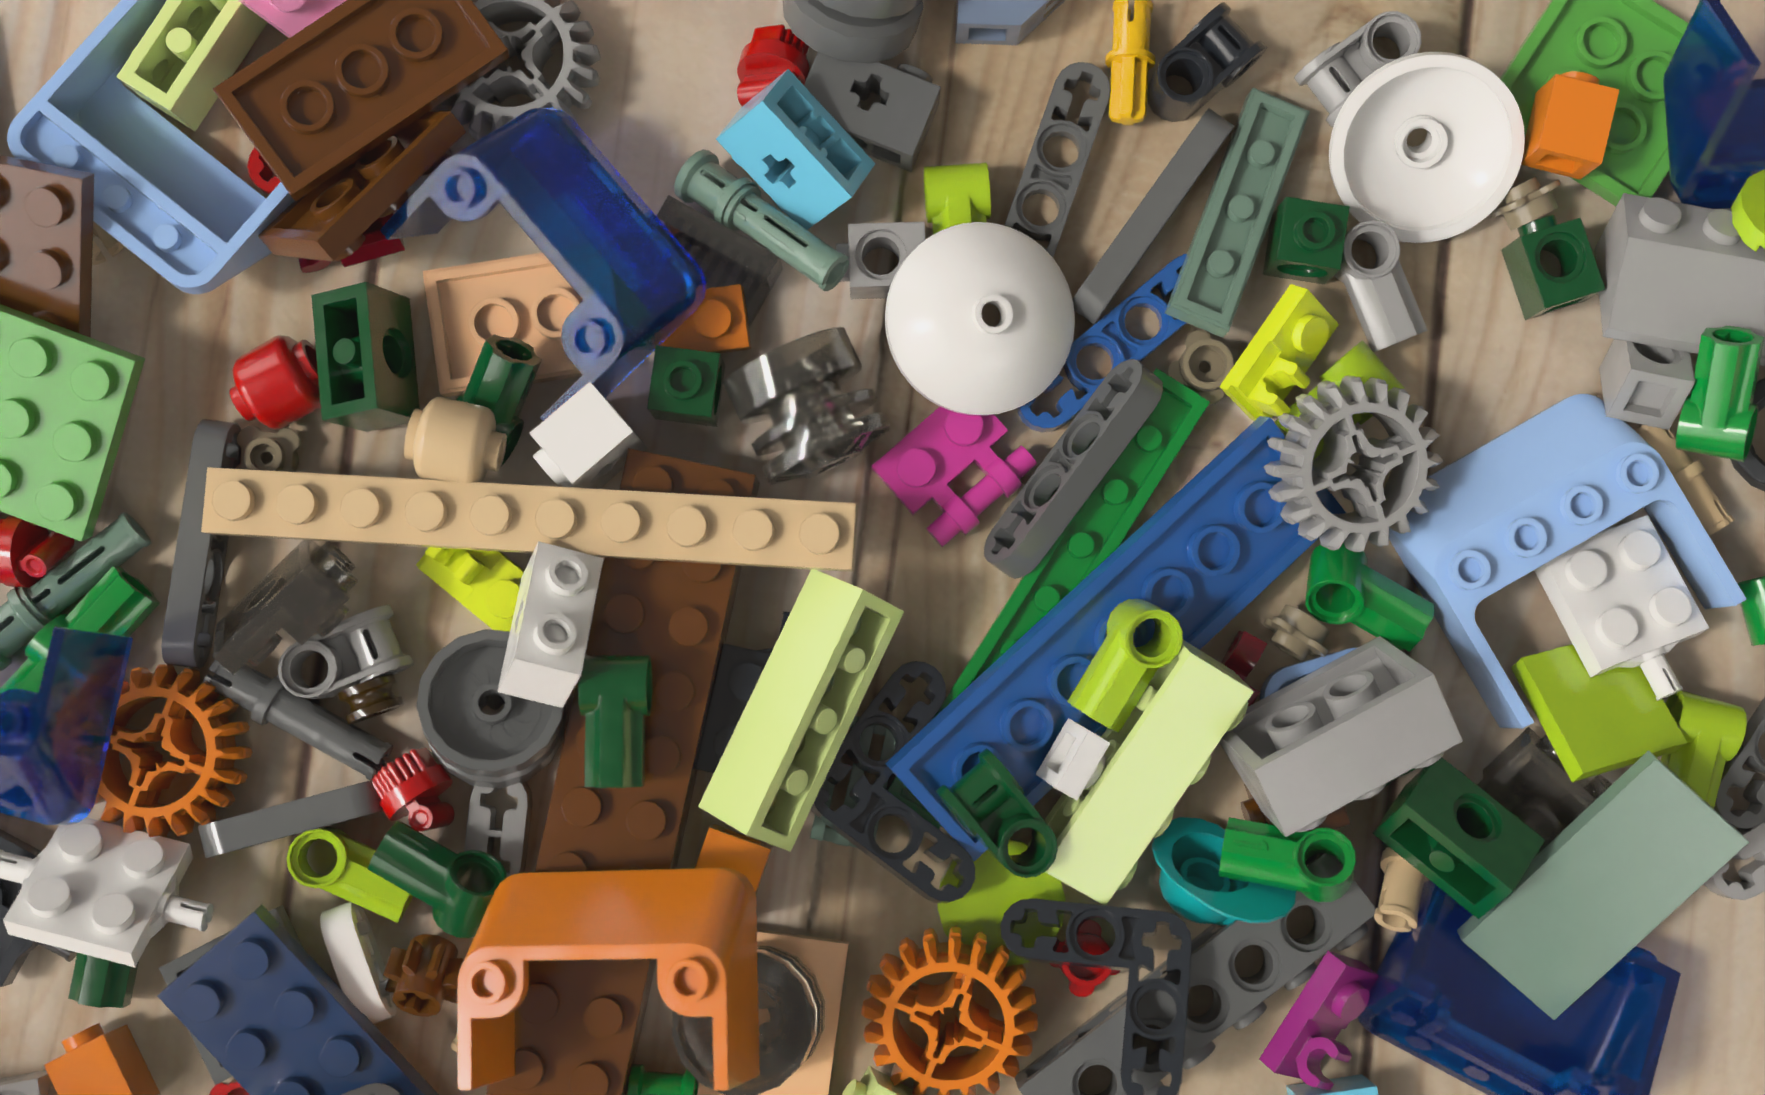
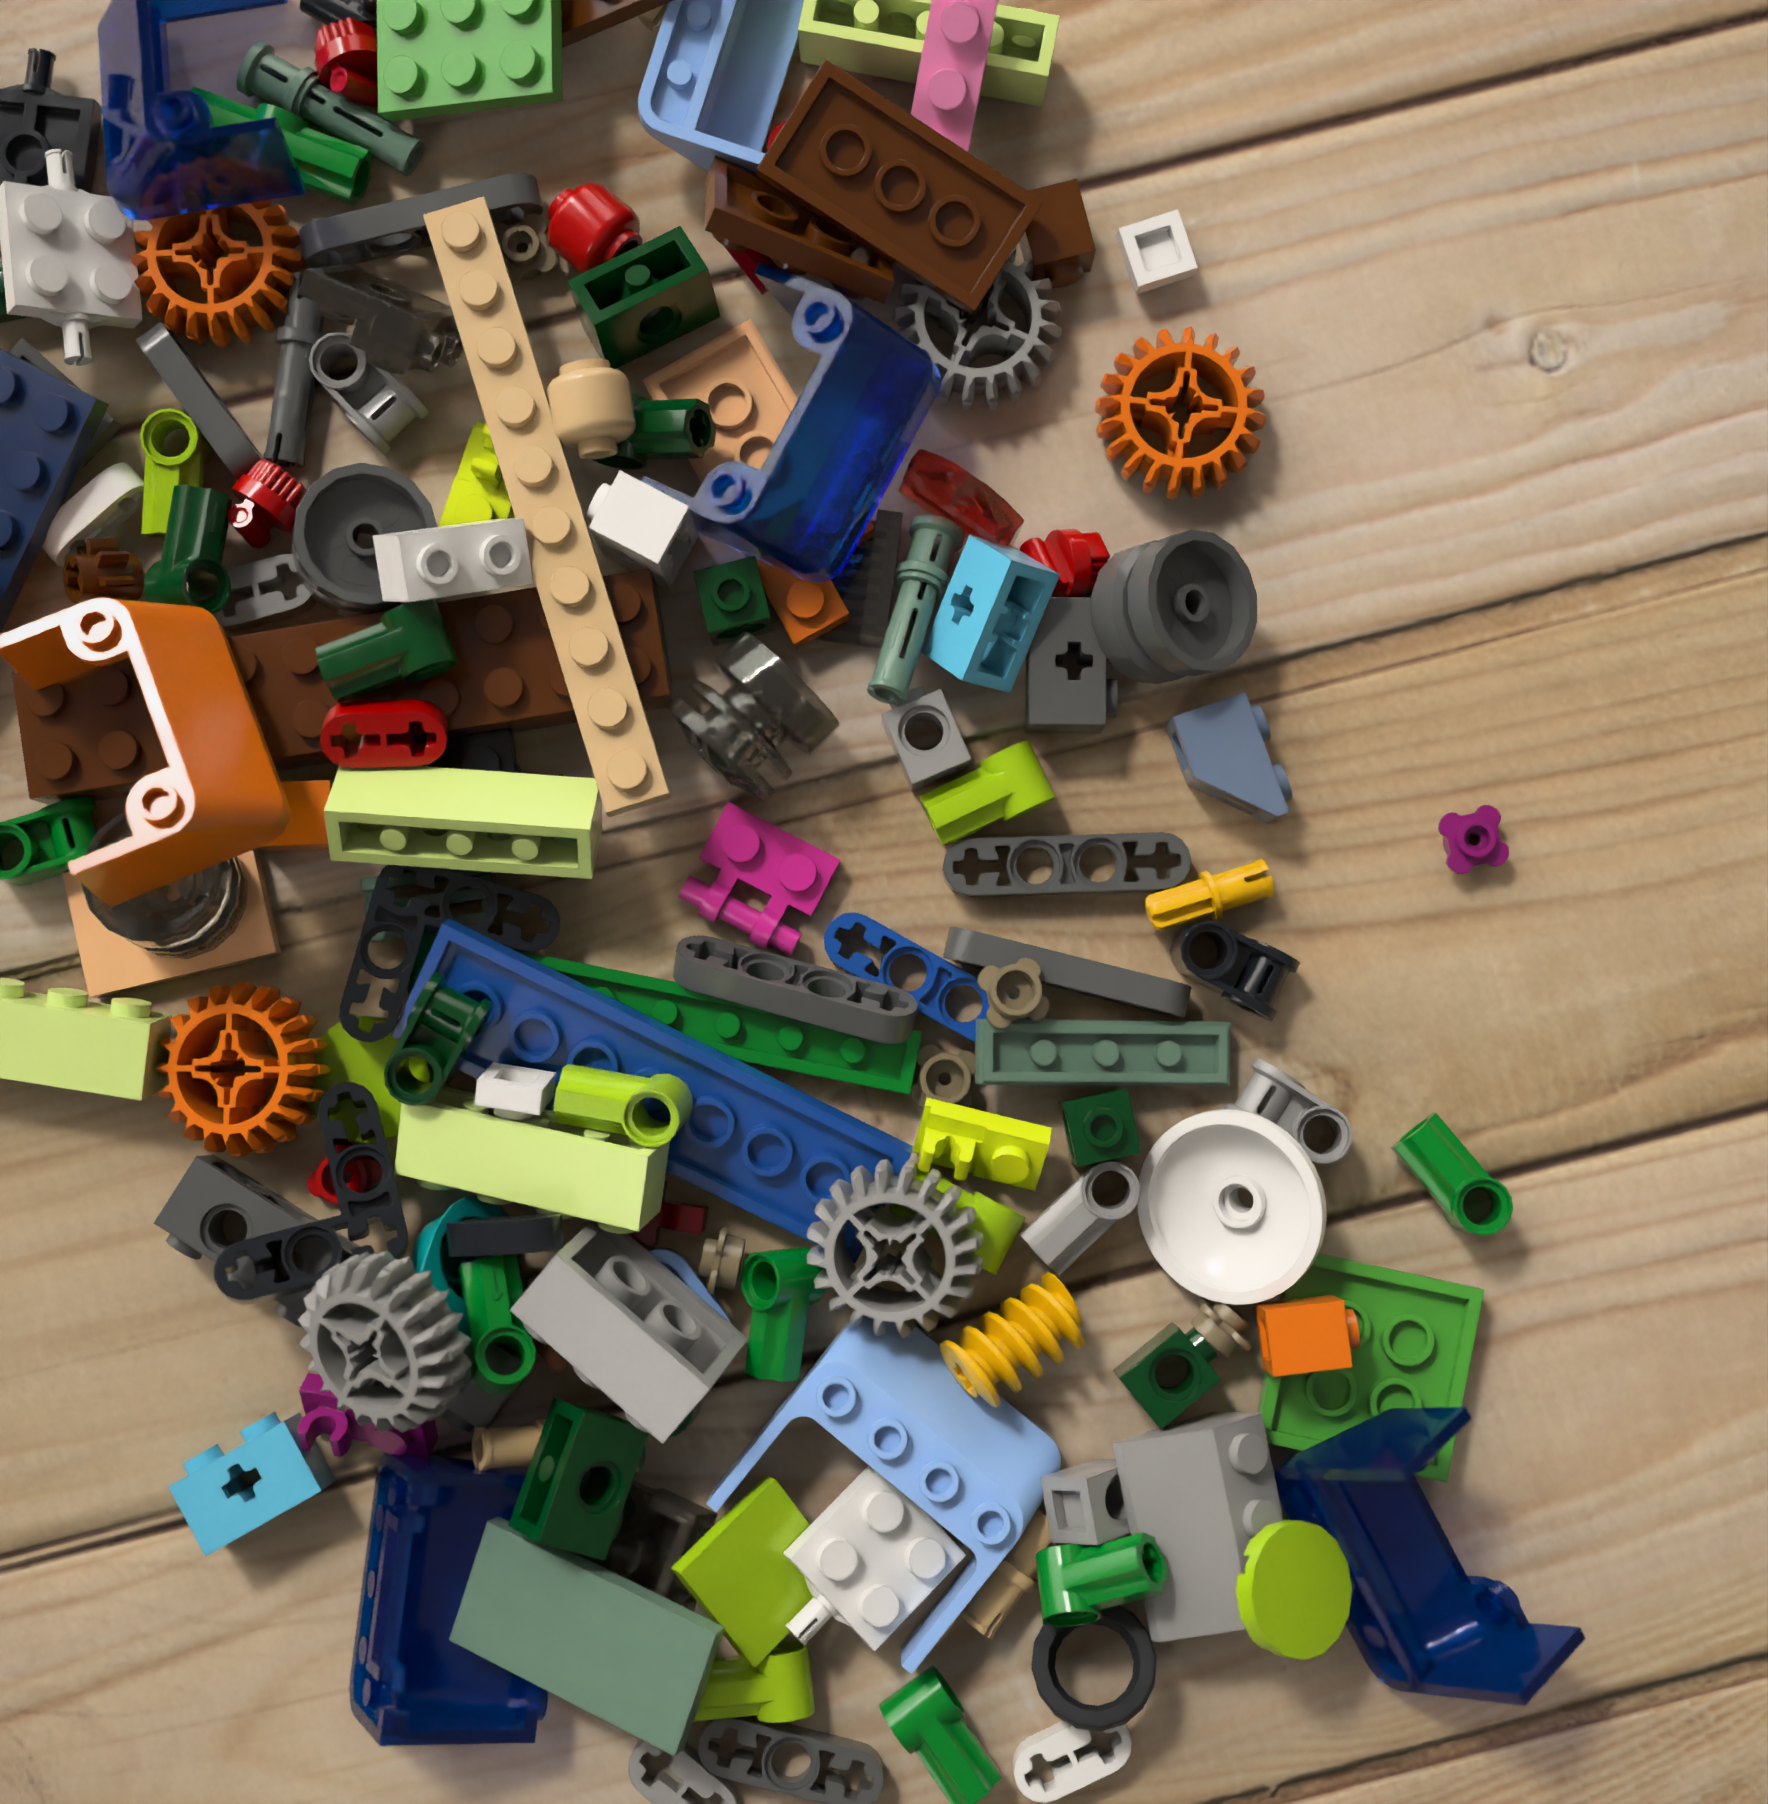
camera: 70 degrees right, 0 degrees up
dark brown bush [338,674,404,724] -> none
white dish [885,222,1075,416] -> none
none -> light grey gear [298,1250,472,1433]
none -> red beam [320,699,449,768]
none -> black beam [446,1213,564,1257]
none -> clear red slope [899,449,1024,547]
none -> yellow piece [940,1272,1085,1407]
none -> dark tan plate [977,958,1049,1029]

